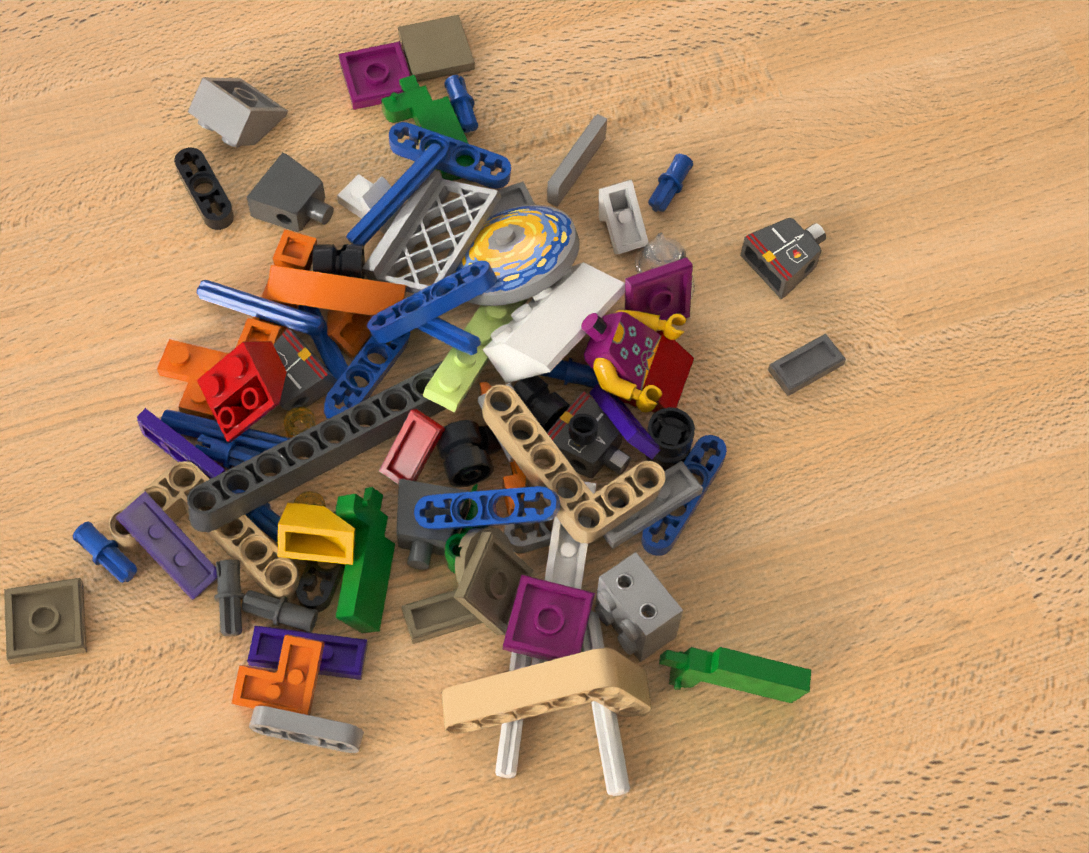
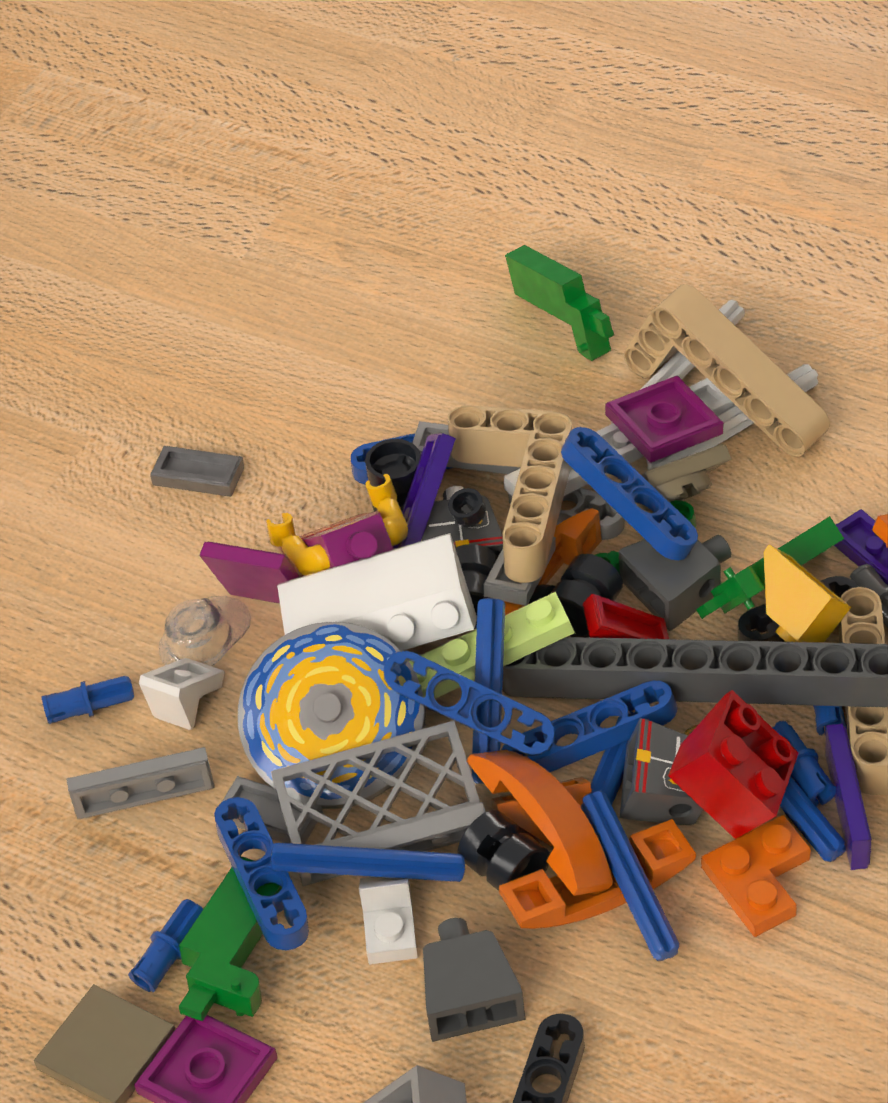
camera: 125 degrees left, 15 degrees down
dark tan tile [402,589,483,644] -> none
light grey piece [595,552,683,662] -> none
dark grey torso [740,218,826,299] -> none

